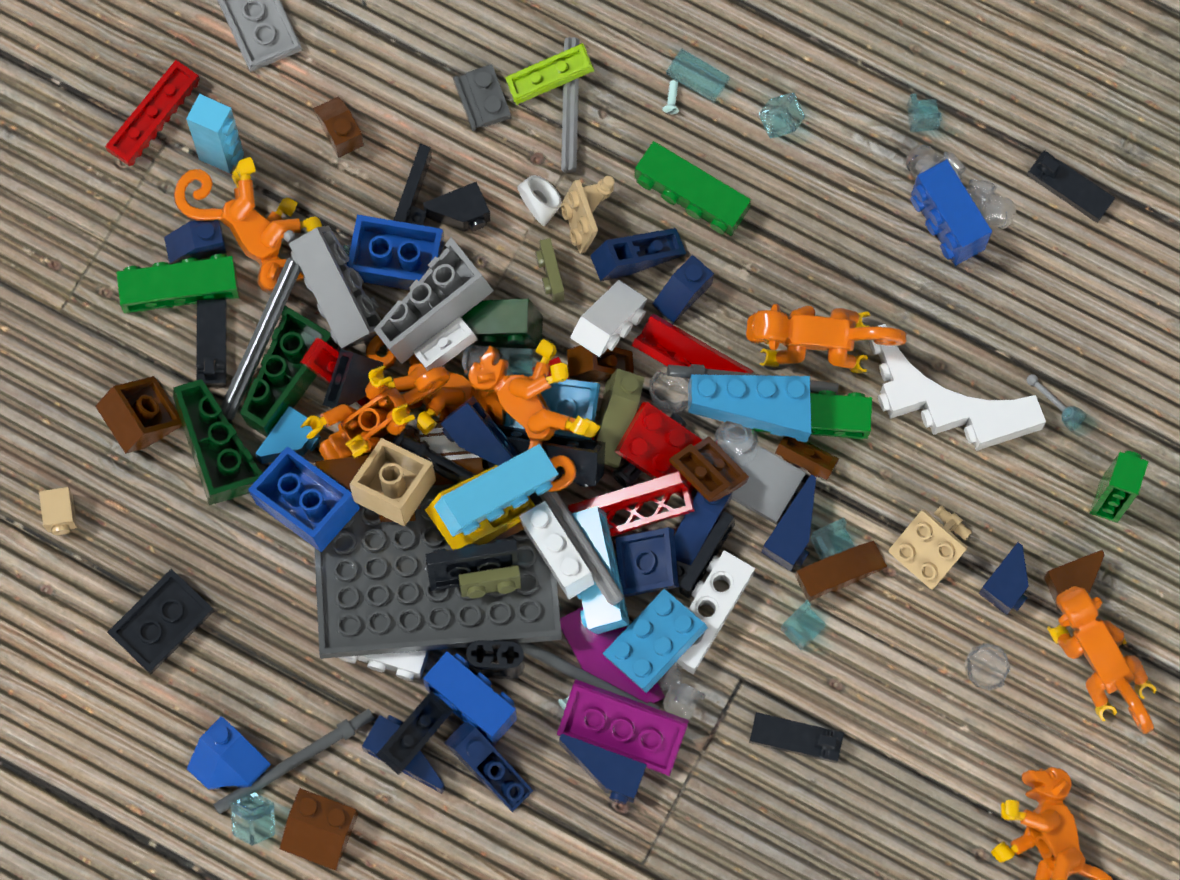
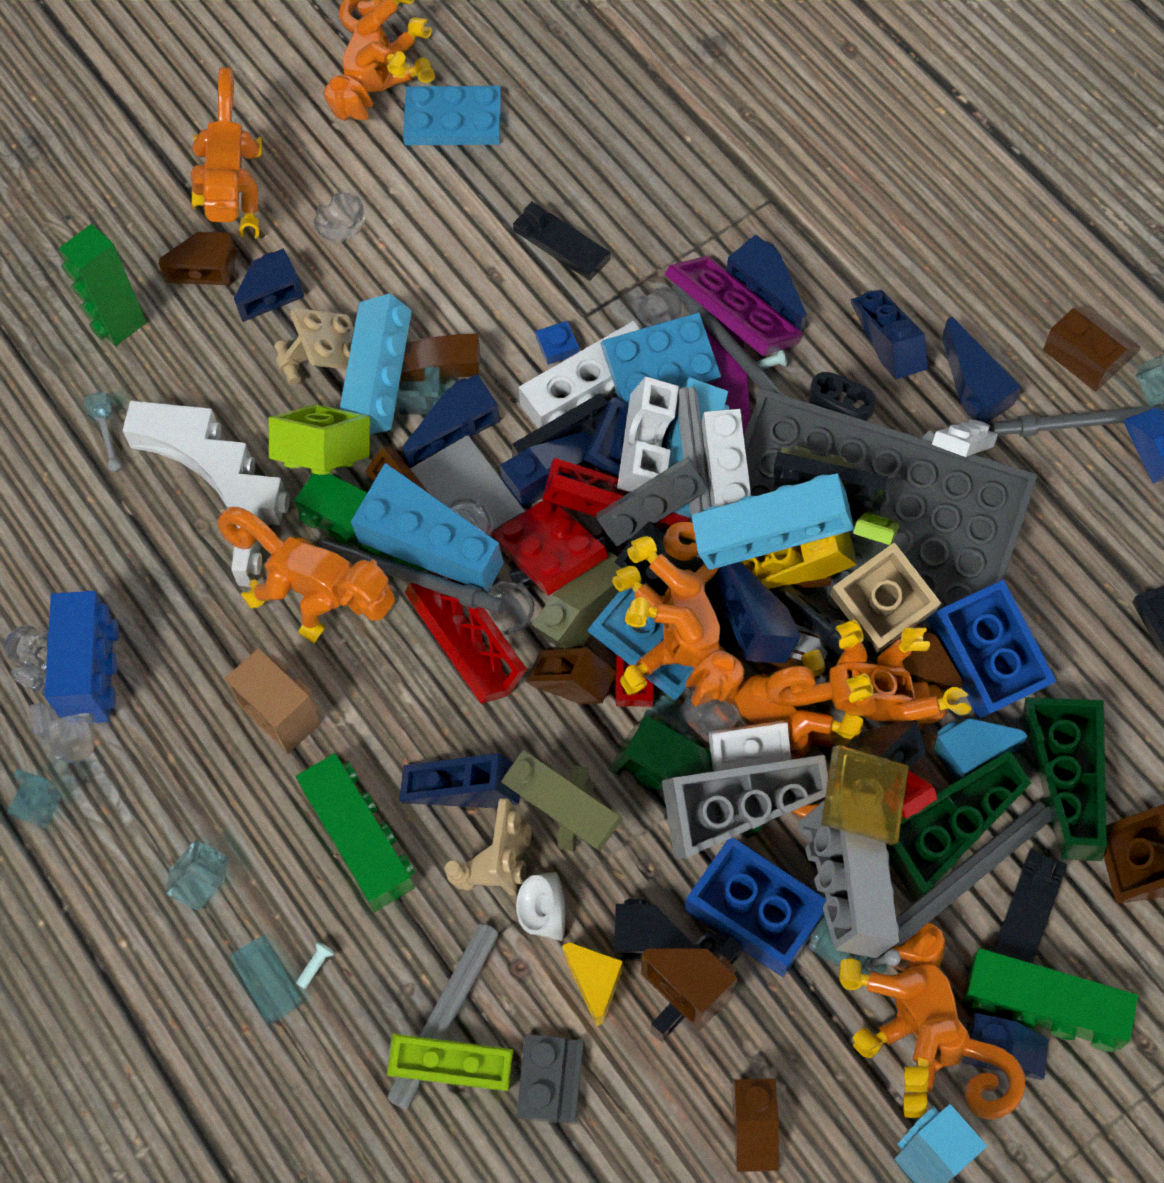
camera: 150 degrees left, 10 degrees down
black hinge [376,691,453,775] -> none
blue brick [423,651,517,747] -> none
white brick [570,280,647,357] -> none
dark blue slope [652,254,714,324] -> none
reddish brown slope [669,436,749,503] -> none
clear light blue panel [781,600,826,651] -> none
none -> medium nougat brick [224,648,321,754]
none -> lime brick [269,404,370,475]
none -> medium azure brick [340,293,412,435]
none -> dark azure plate [403,86,501,145]
none -> olive slope [501,750,623,851]
none -> blue plate [536,321,579,365]
none -> yellow slope [562,942,622,1027]
none -> dark grey plate [596,456,709,547]
none -> white arch [617,377,679,492]
none -> reddish brown slope [641,949,737,1031]
none -> clear yellow tile [821,745,909,845]
none -> lime tile [853,512,900,545]
none -> white plate [932,419,998,457]

